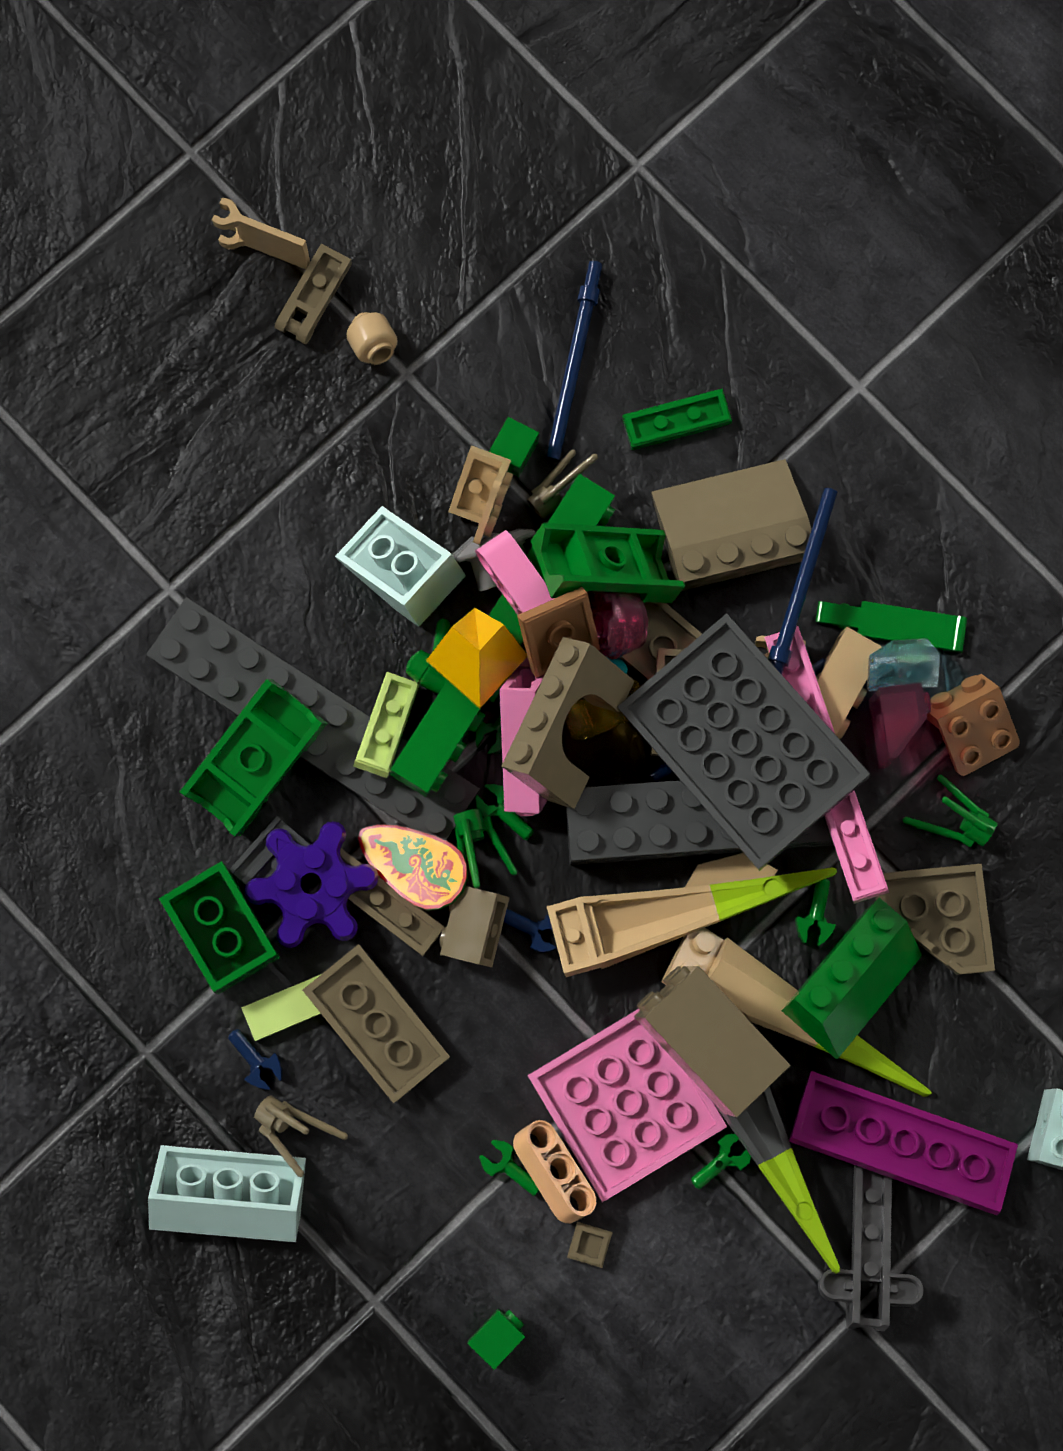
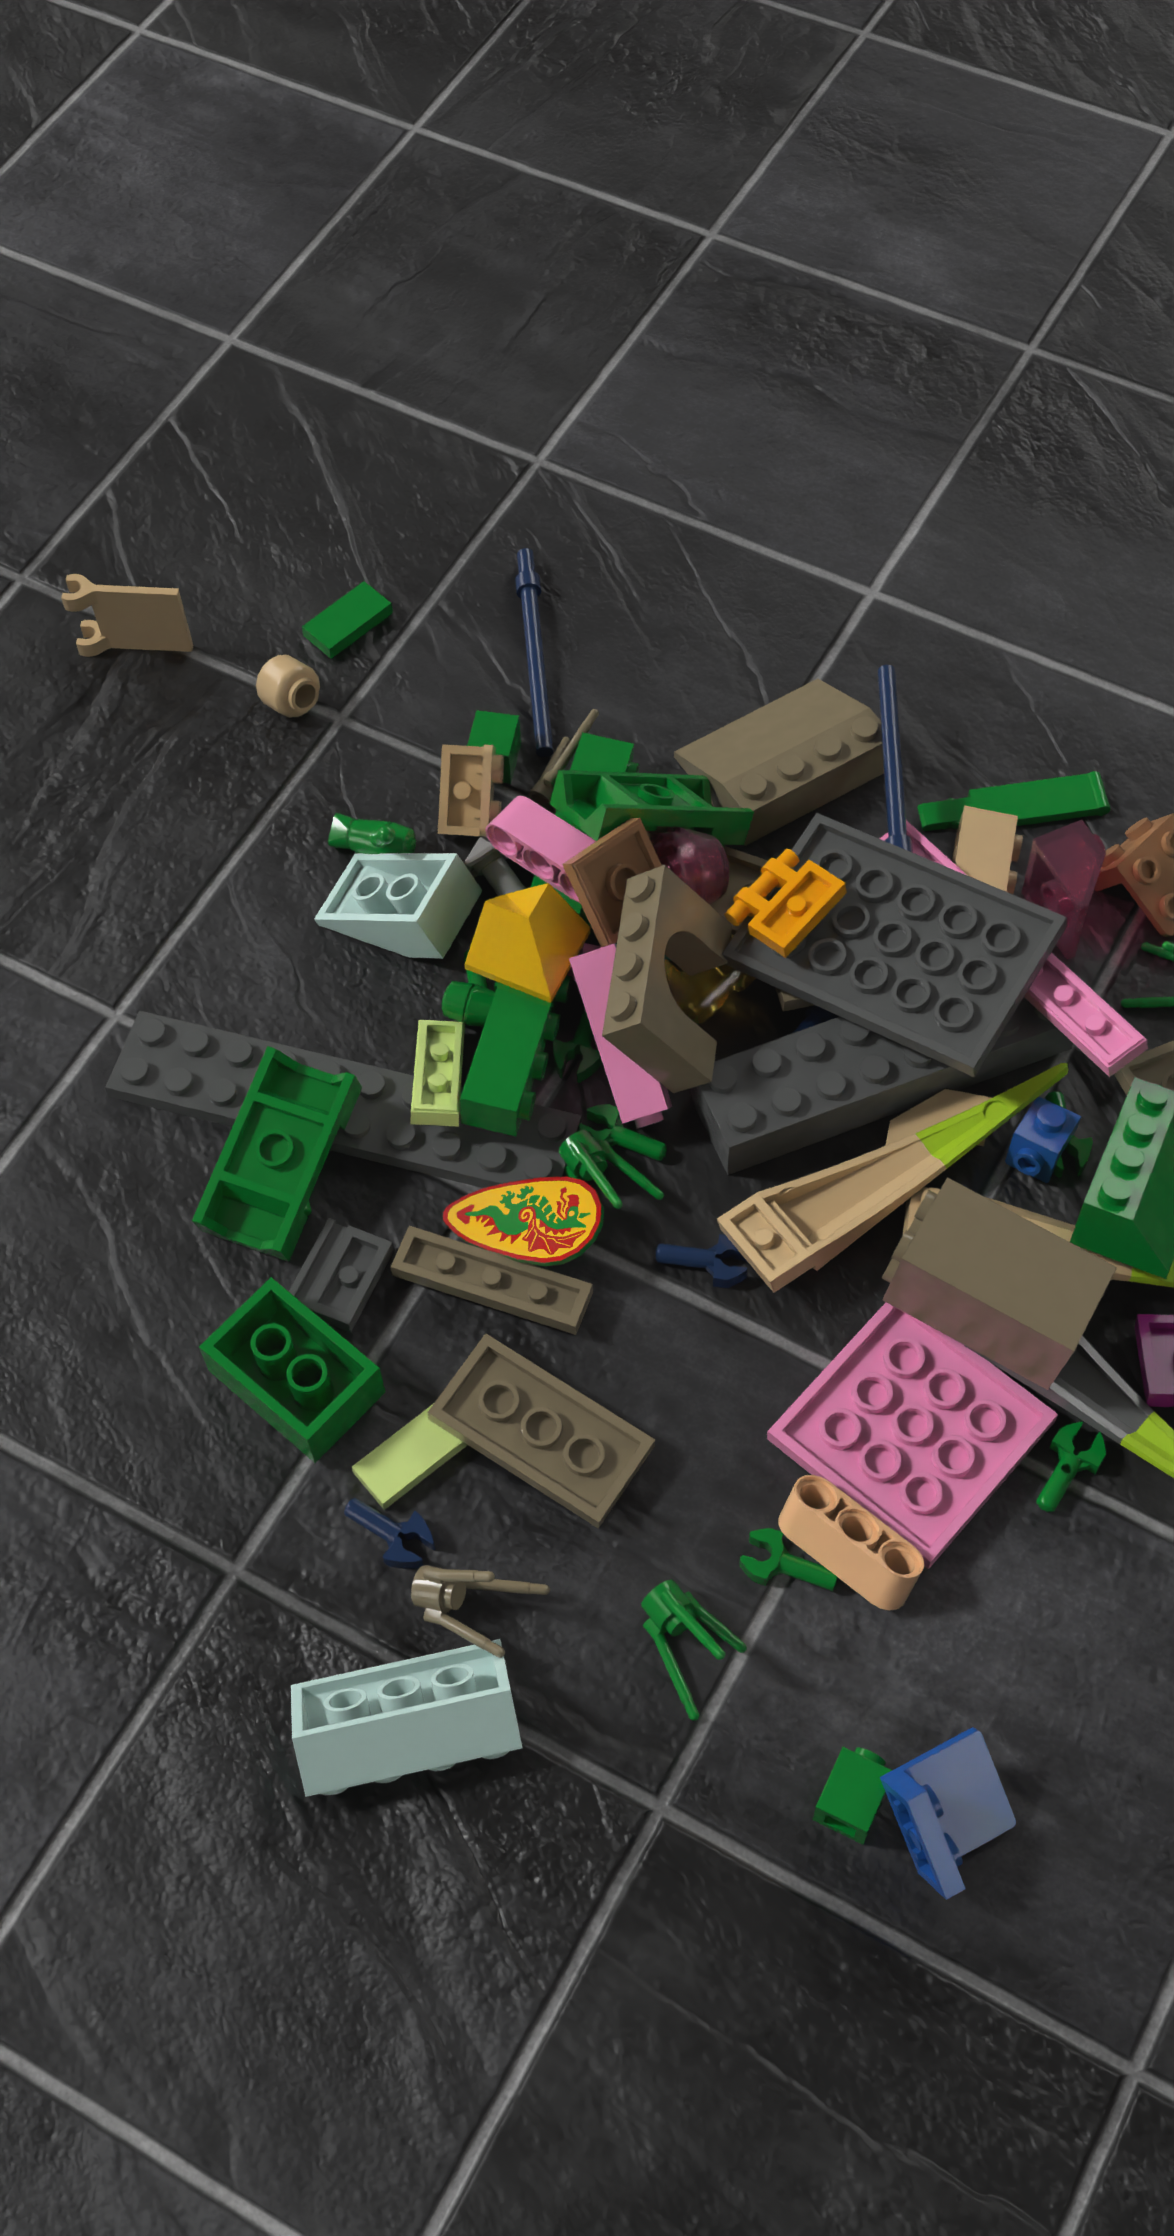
camera: 10 degrees left, 20 degrees down
dark purple plate [244,821,379,948] -> none
dark tan plate [275,244,352,344] -> none
dark tan brick [440,886,510,967] -> none
dark tan tile [567,1222,613,1268] -> none
green tile [622,389,732,450] -> none
clear light blue slope [867,638,940,691] -> none
none -> green tile [302,581,393,659]
none -> green piece [328,813,416,854]
none -> green plant [641,1579,747,1721]
none -> light orange plate [724,849,847,958]
none -> blue bracket [880,1727,1016,1900]
none -> blue bracket [1005,1097,1081,1183]

